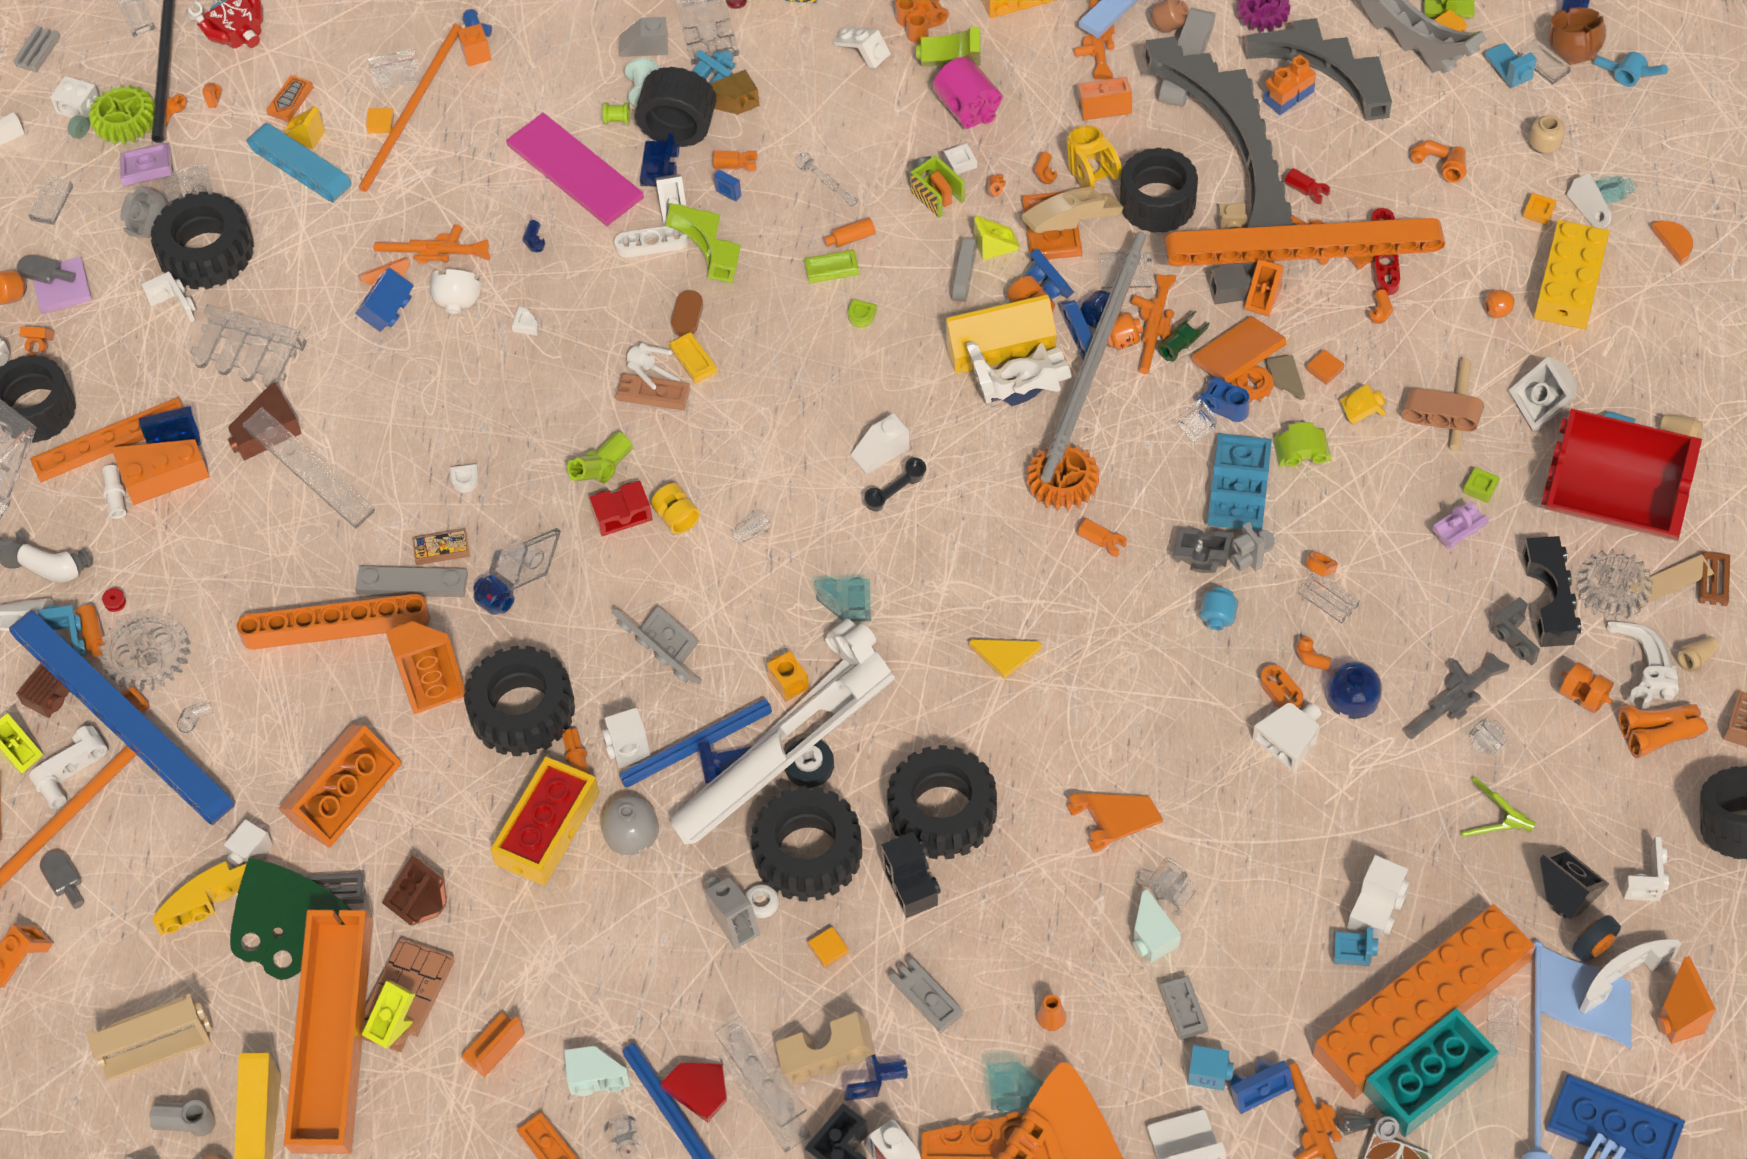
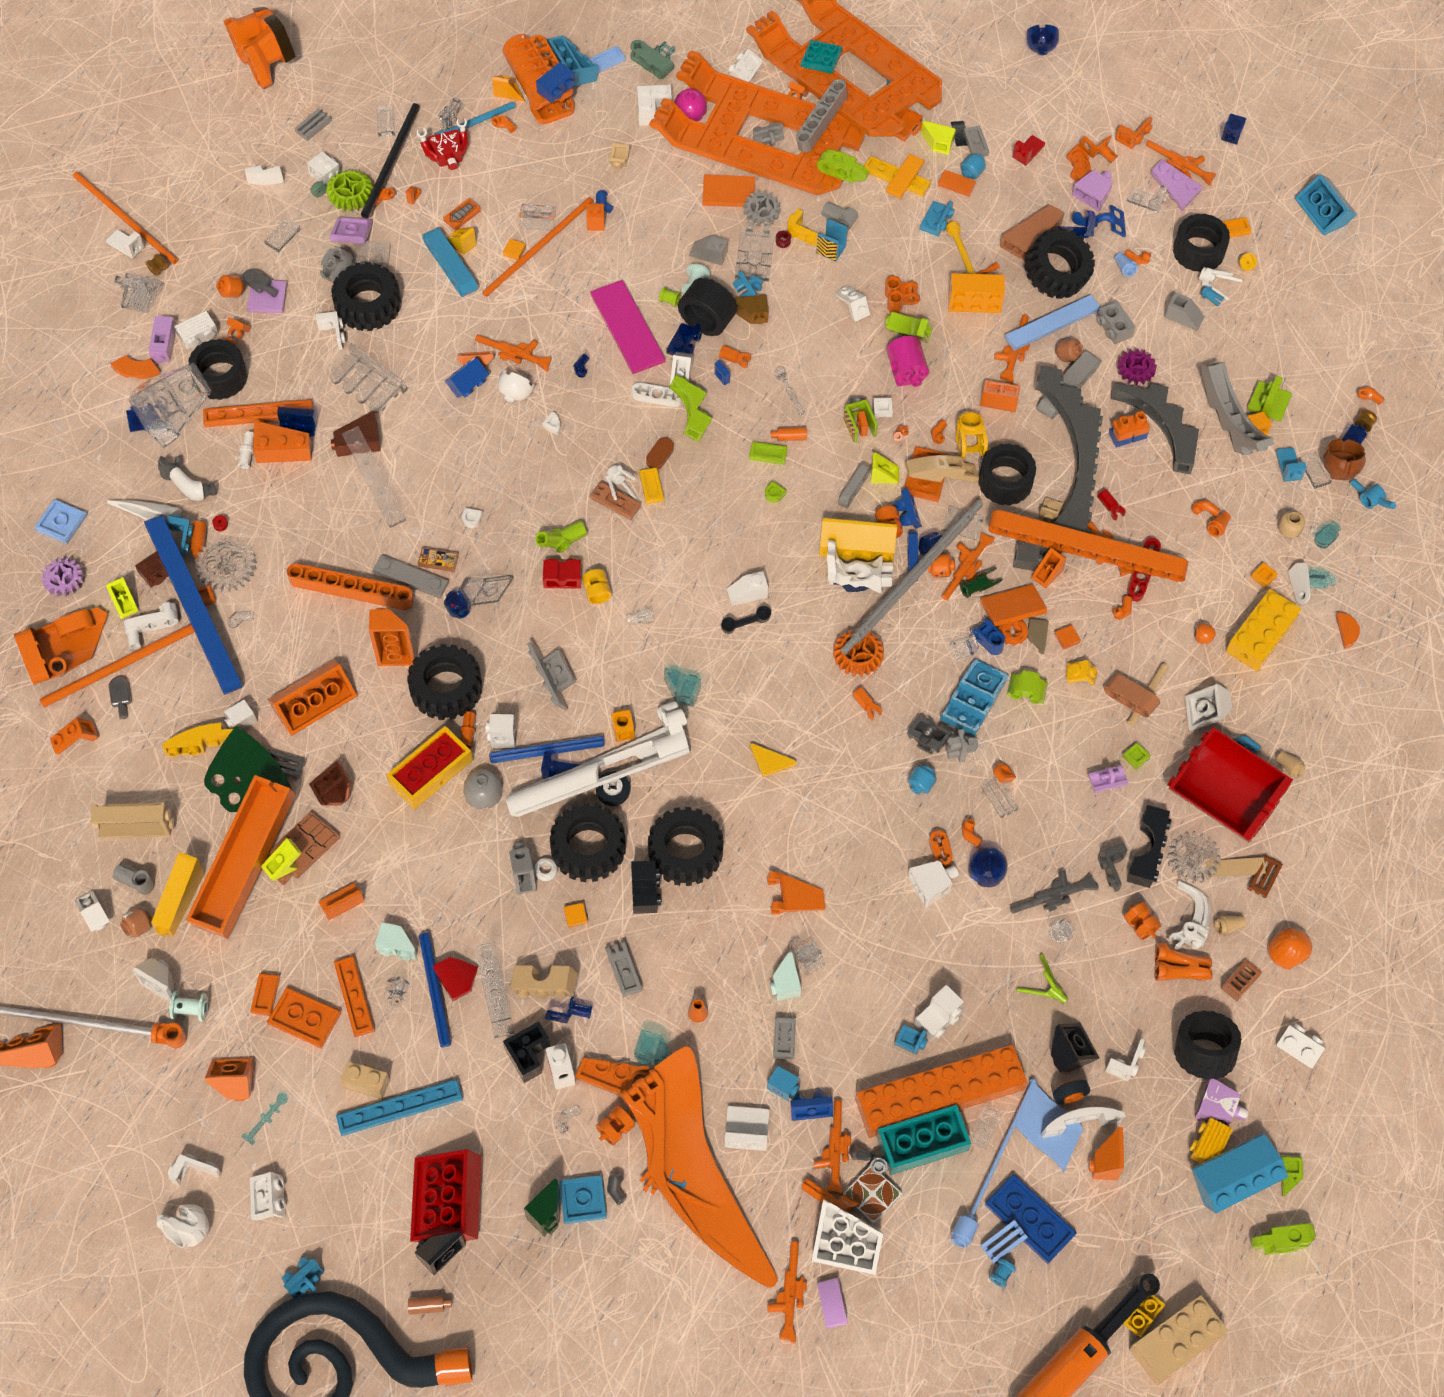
camera: 15 degrees right, 5 degrees up
none -> clear light blue arm [1314,522,1341,549]

